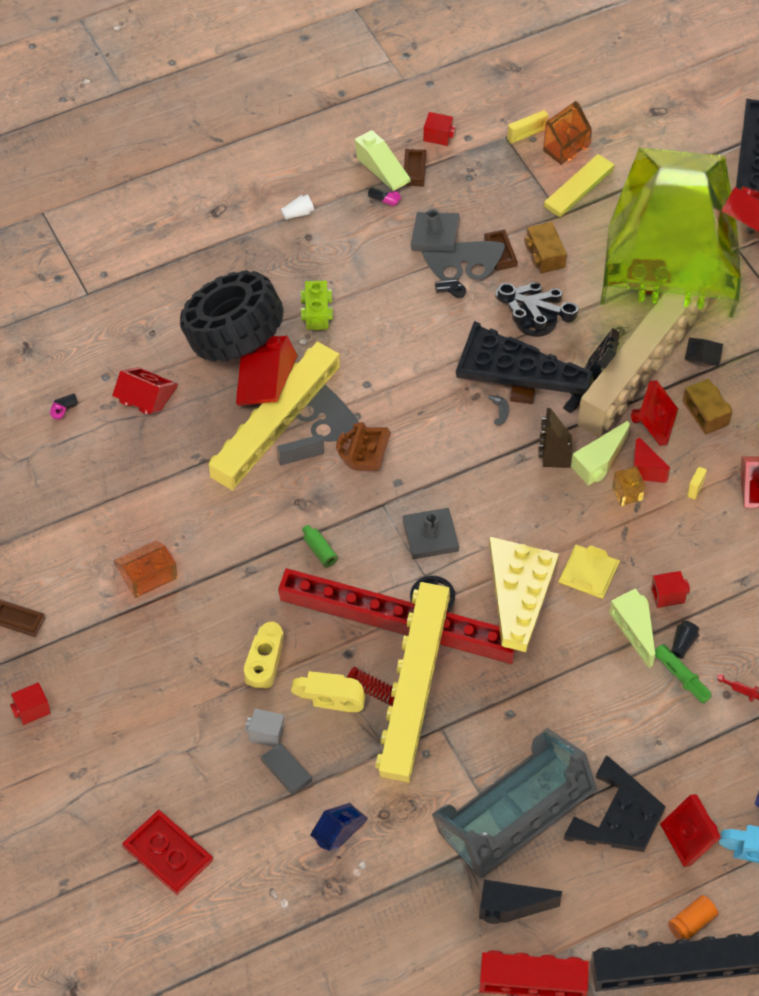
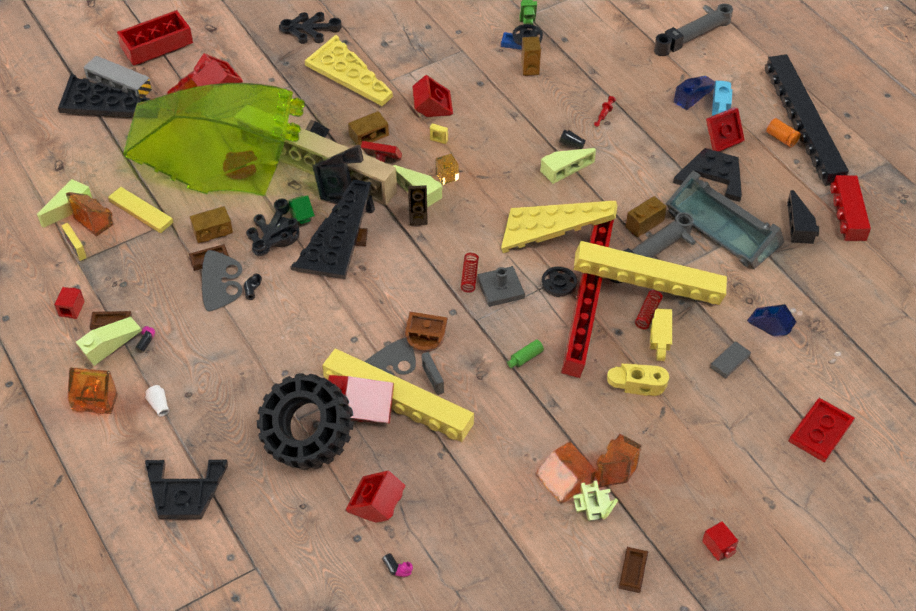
camera: 95 degrees left, 5 degrees down
light grey brick [245,708,285,747] -> none
lime brick [301,280,333,330] -> none
dark grey tile [410,209,460,252] -> none
dark grey piece [488,395,509,426] -> none
light yellow piece [558,545,620,599] -> none
red slope [632,437,670,483] -> none
red brick [651,571,690,608] -> none
bright green axle [655,644,712,703] -> none
none -> yellowish green slope [37,179,92,227]
none -> clear orange slope [68,367,118,414]
none -> black wing [145,459,228,519]
none -> green slope [287,195,315,224]
none -> red piece [461,252,479,293]
none -> yellowish green piece [573,480,618,521]
none -> clear orange slope [594,433,642,488]
none -> dark grey piece [608,212,696,283]
none -> pearl gold brick [625,196,667,238]

